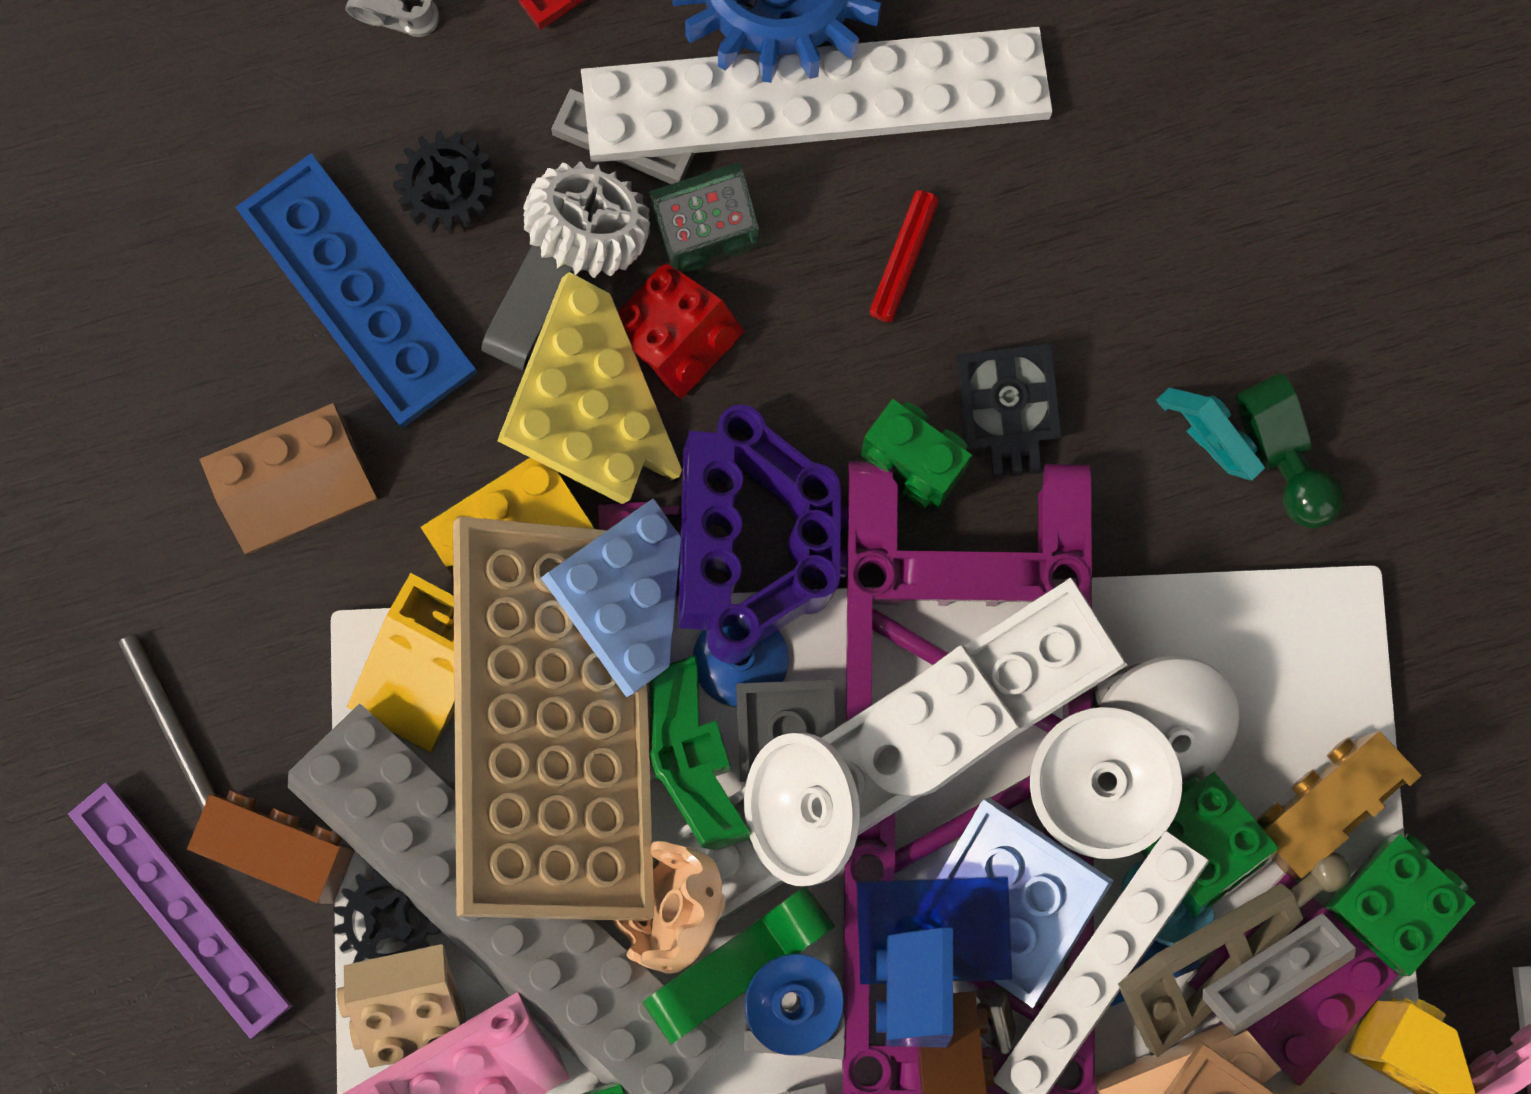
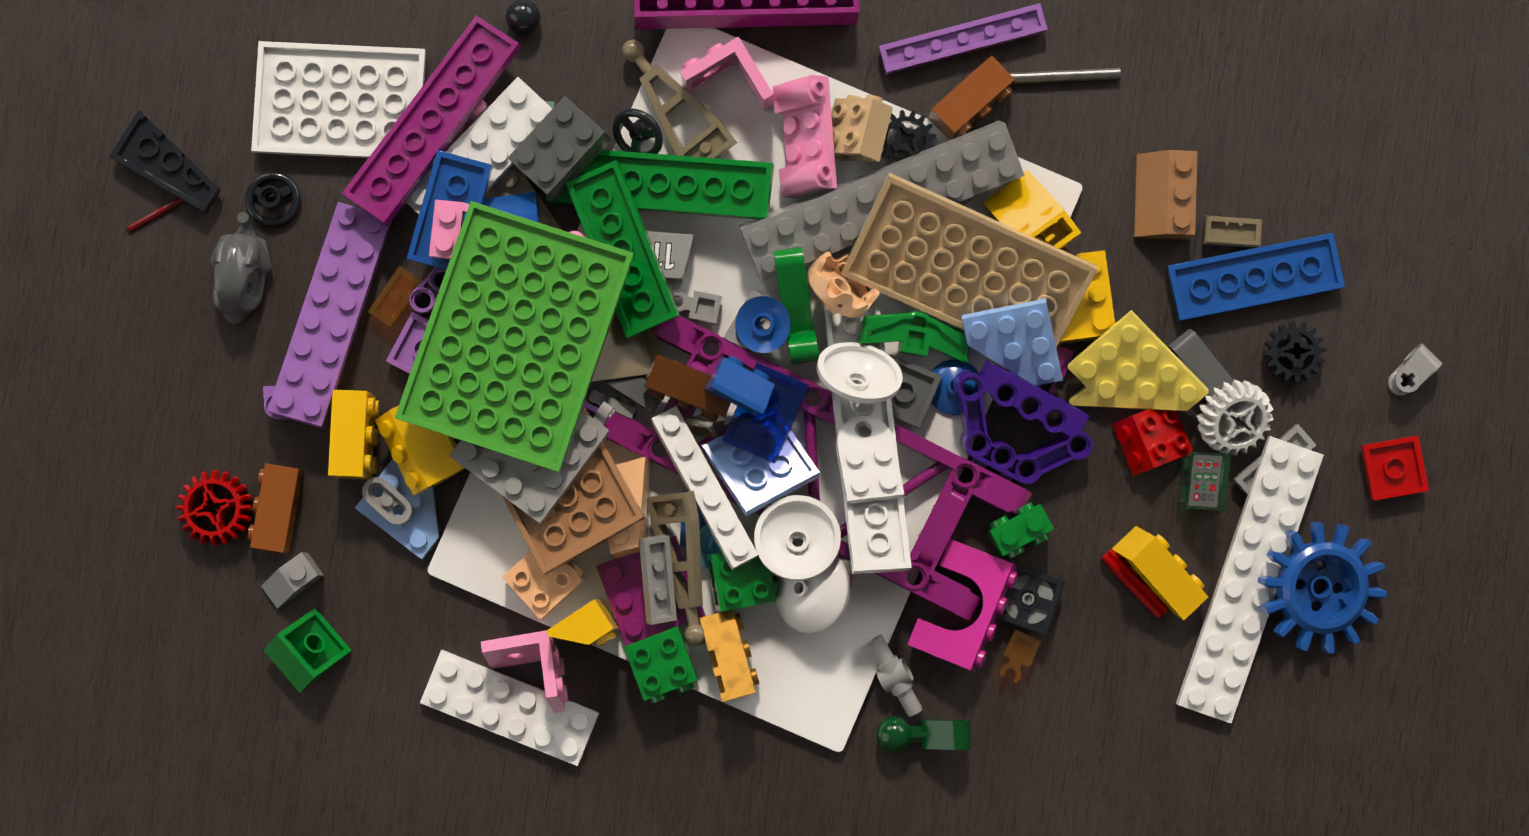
camera: 120 degrees right, 5 degrees up
teal wing [1156,388,1265,481] -> none
none -> light grey pin [867,634,922,717]
none -> dark pink arch [907,539,1018,672]
none -> clear orange plate [999,629,1041,683]
none -> yellow wedge [1112,526,1208,620]
none -> dark tan plate [1203,215,1262,248]

